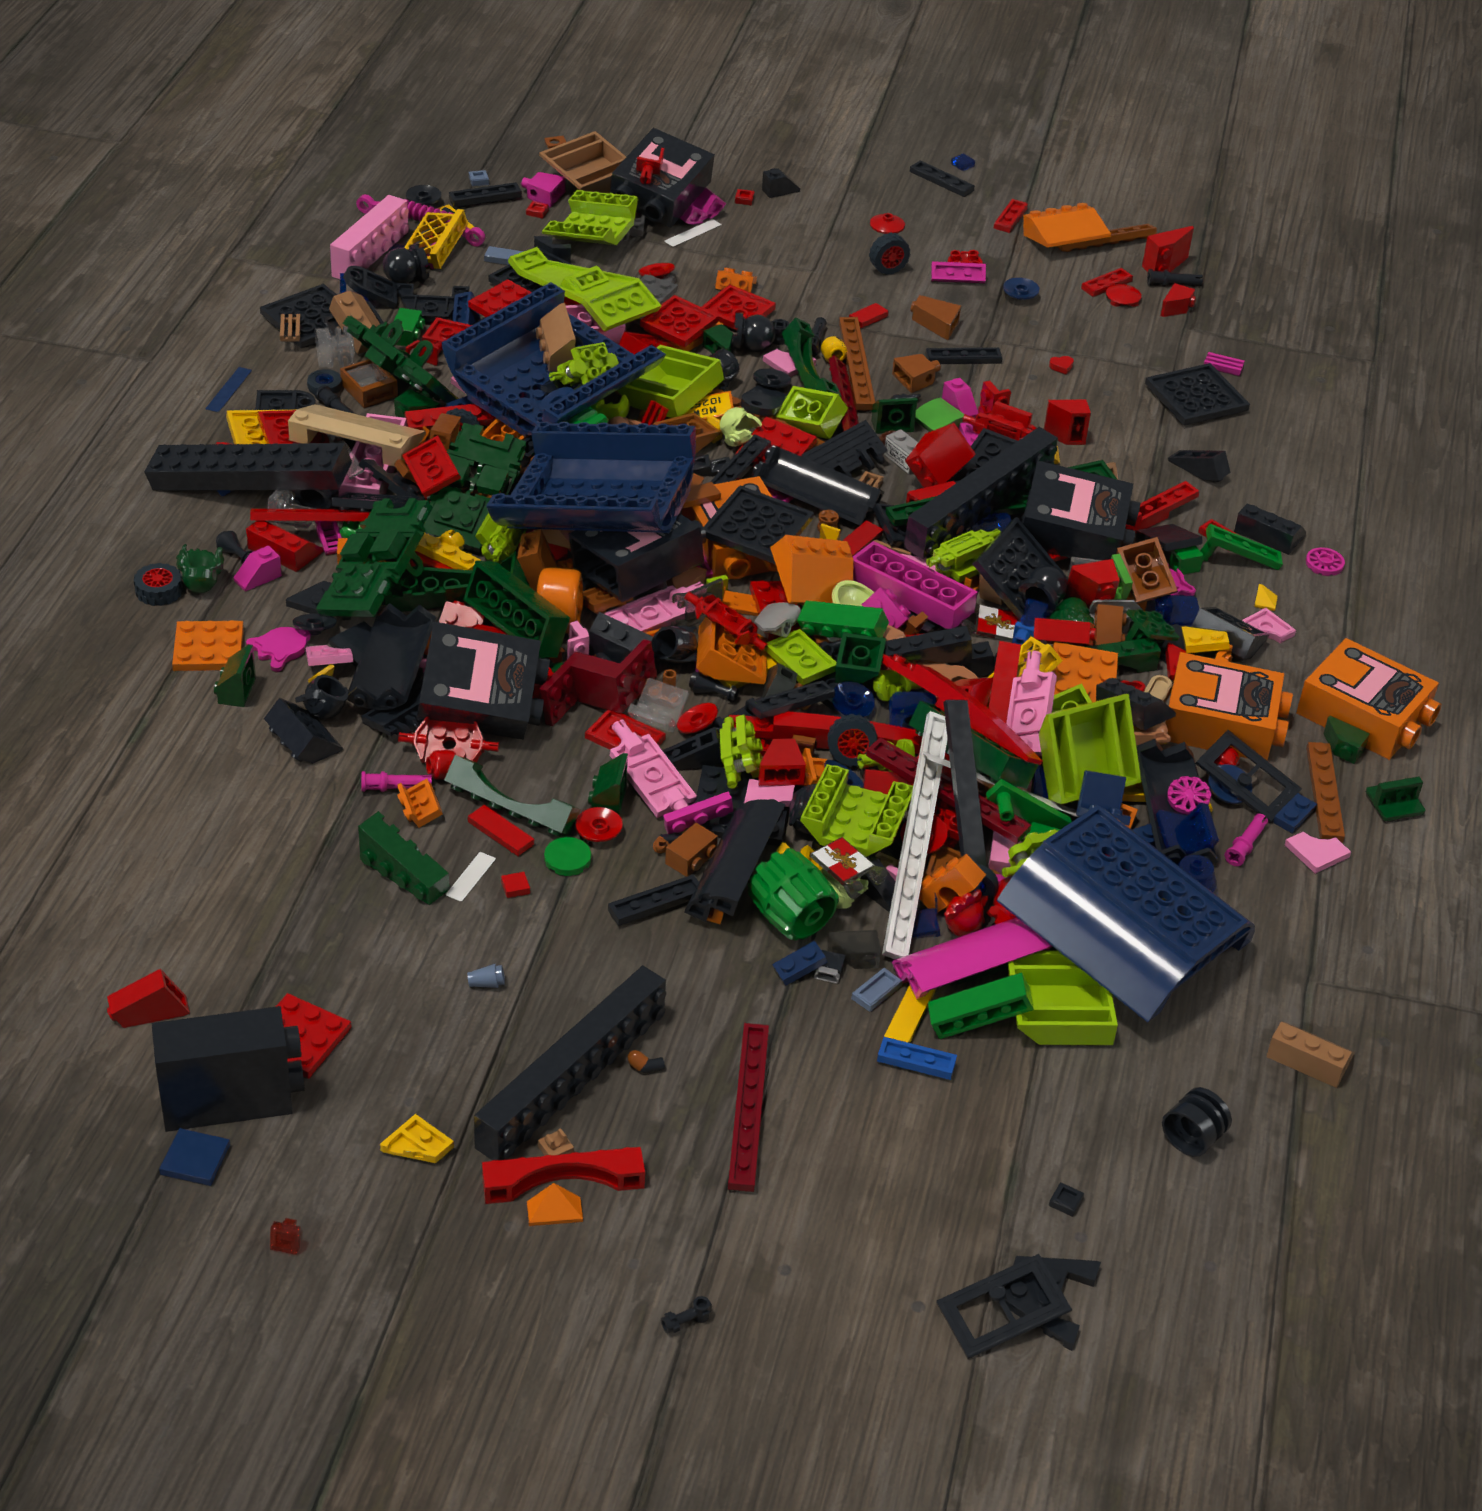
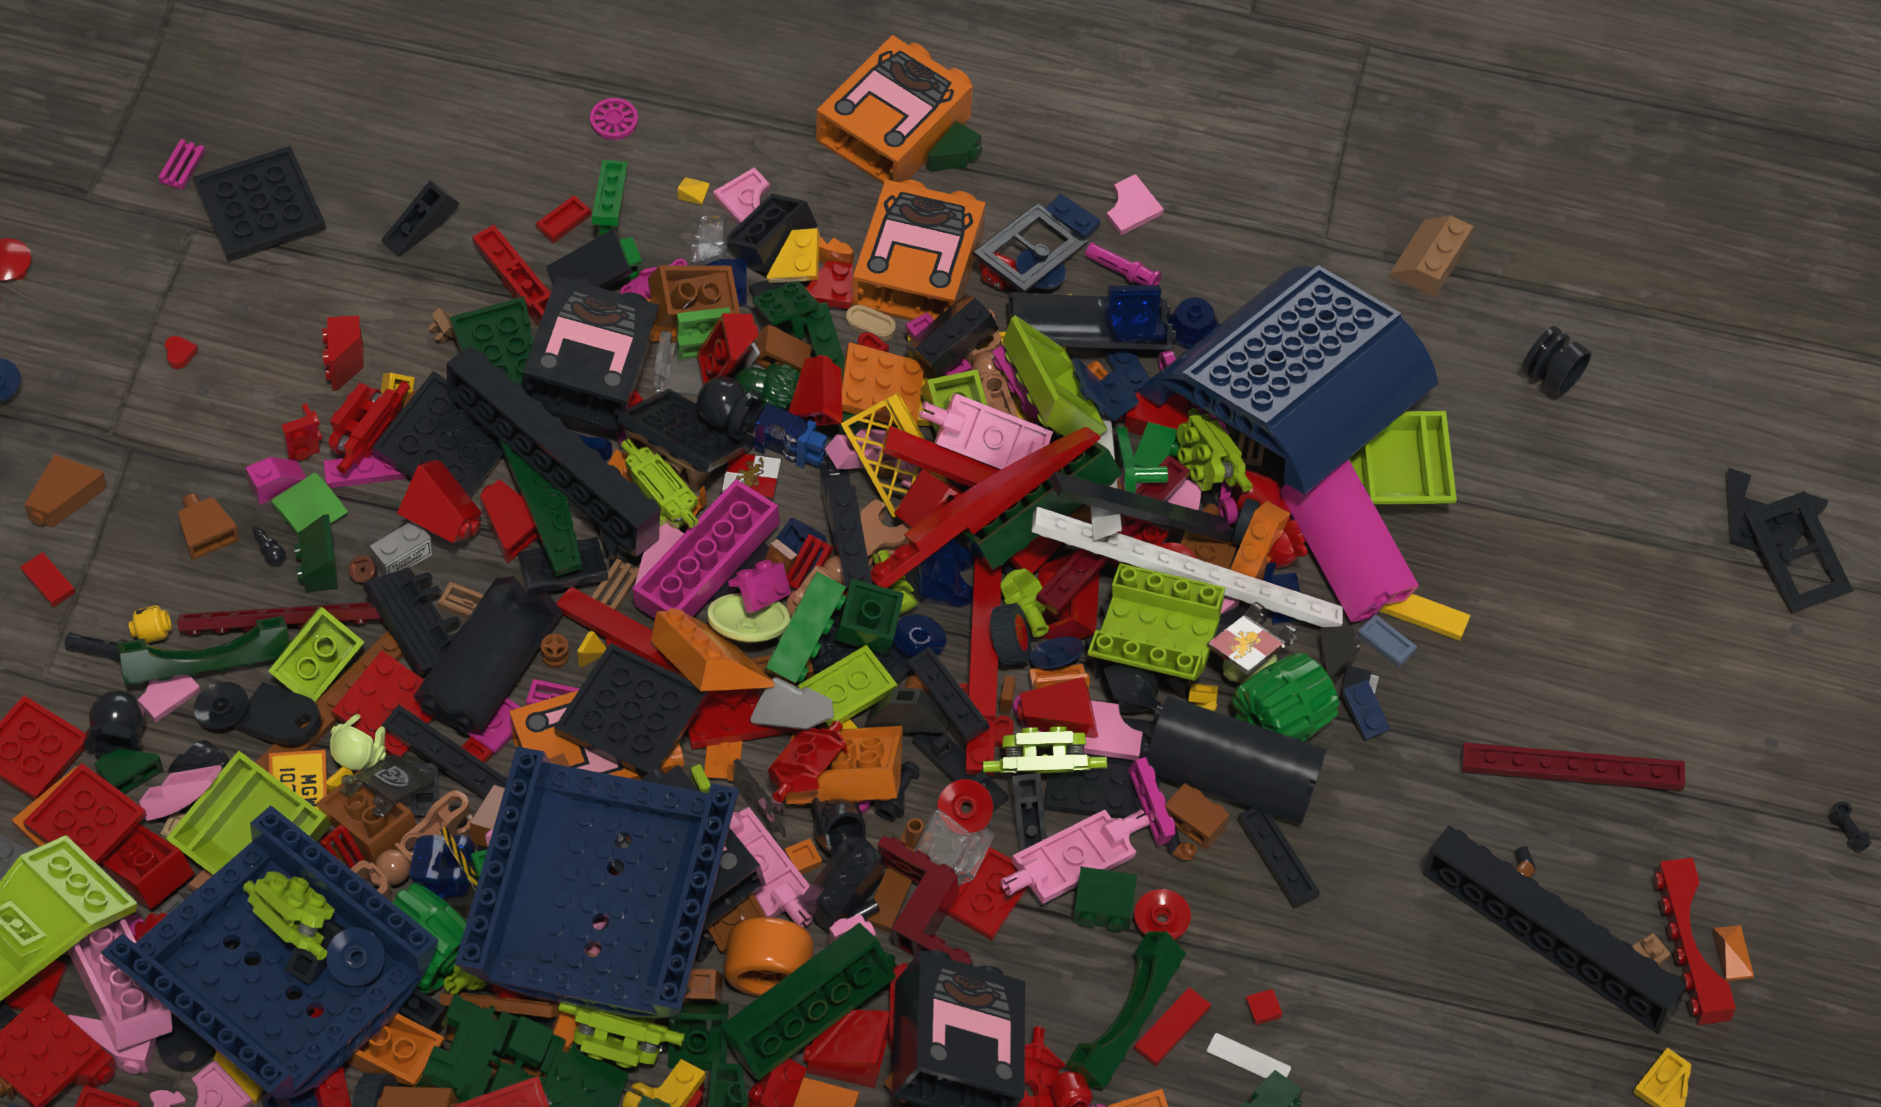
camera: 90 degrees left, 15 degrees up
sand blue cone [468,963,505,988] -> none
medium nougat slope [536,303,576,371] -> none
green tile [544,837,591,876] -> none
black wheel [772,319,789,345] -> none
dark orange plate [839,317,875,411] -> none
blue plate [877,1037,957,1080] -> none
black tile [925,347,1003,364] -> none
green brick [928,972,1034,1039] -> none
black tile [1049,1182,1084,1217] -> none
red slope [1160,283,1196,317] -> none
dark pink wheel [1167,776,1211,815] -> none
black slope [1234,503,1306,555] -> none
dark orange plate [1306,742,1345,843] -> none
dark green bracket [1365,776,1426,821] -> none
none -> bright pink slope [139,765,222,821]
none -> clear smoke flag [340,754,435,817]
none -> clear slope [691,215,727,266]

